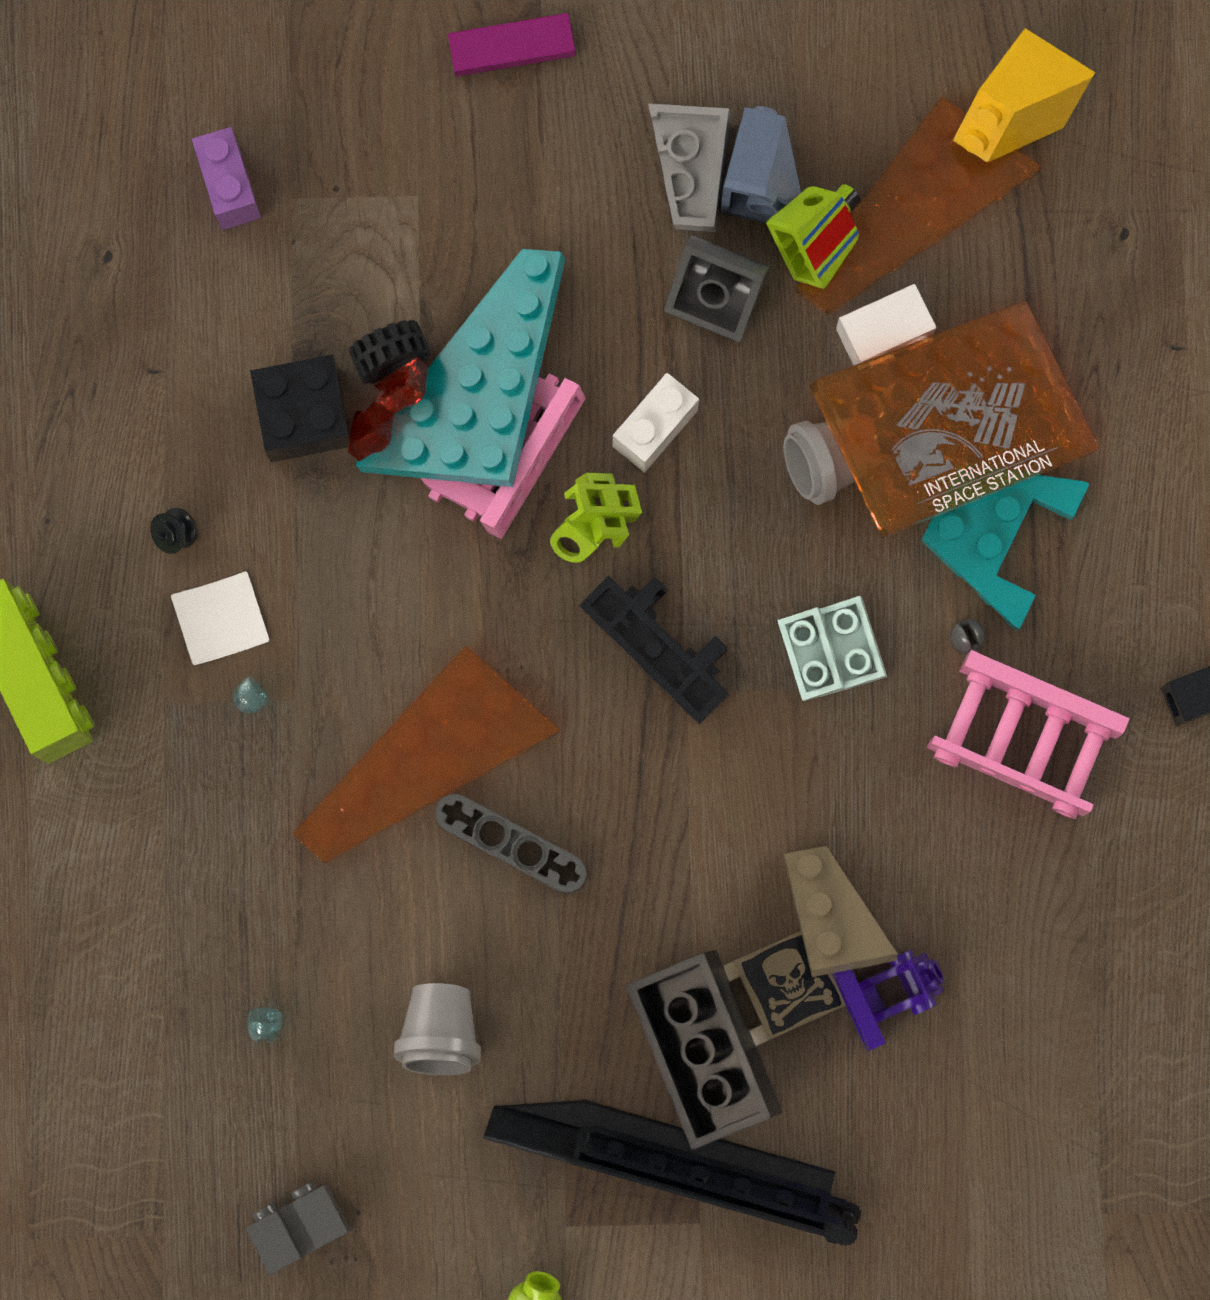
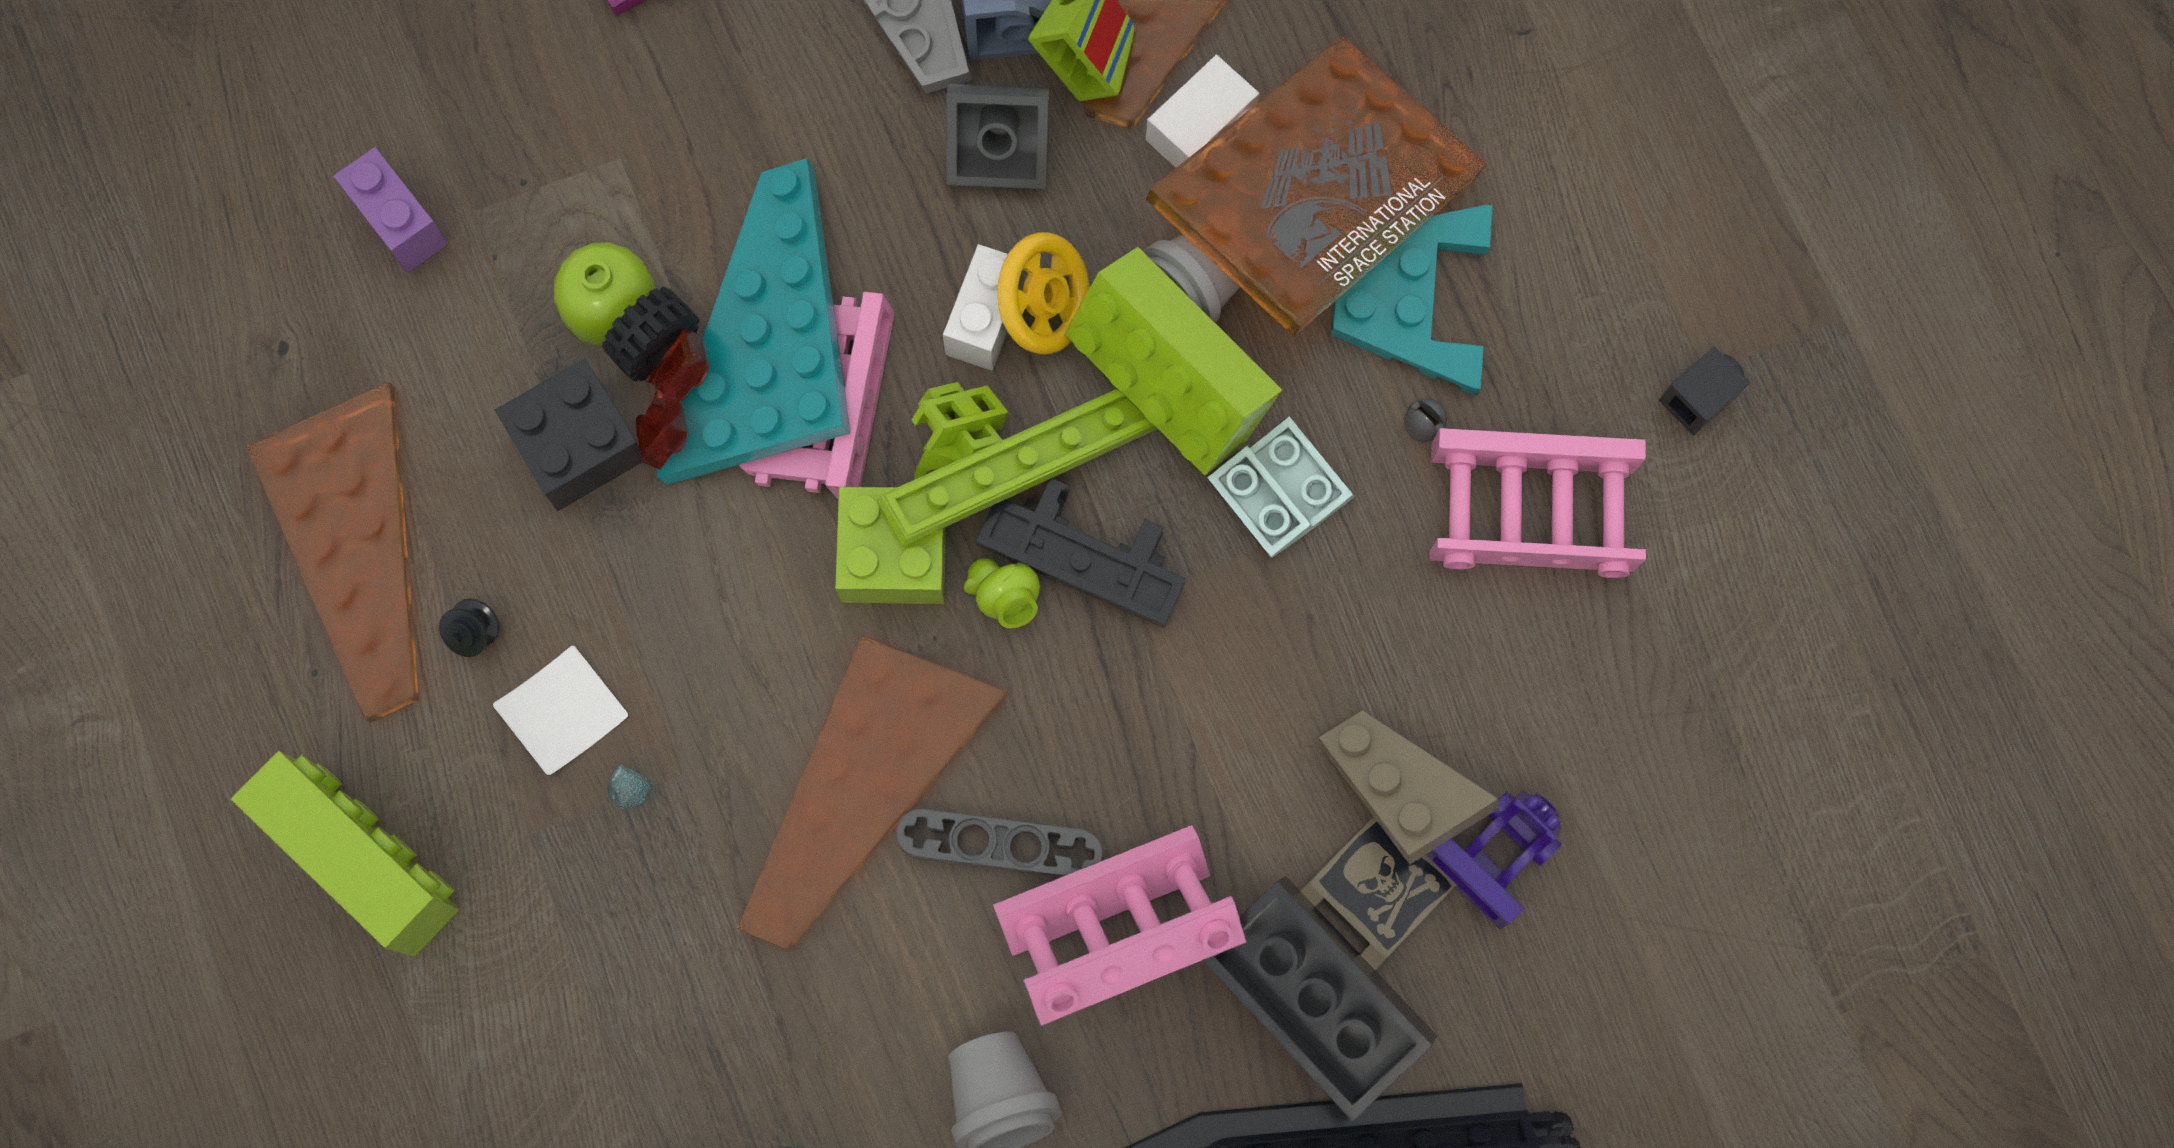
camera: 25 degrees left, 5 degrees down
none -> clear orange wing [246,382,419,722]
none -> lime cylinder [554,242,656,346]
none -> lime brick [836,487,946,604]
none -> lime tile [878,389,1158,546]
none -> lime animal [963,558,1040,628]
none -> bright pink fence [993,825,1246,1026]
none -> yellow plate [997,232,1090,355]
none -> lime brick [1064,247,1282,476]

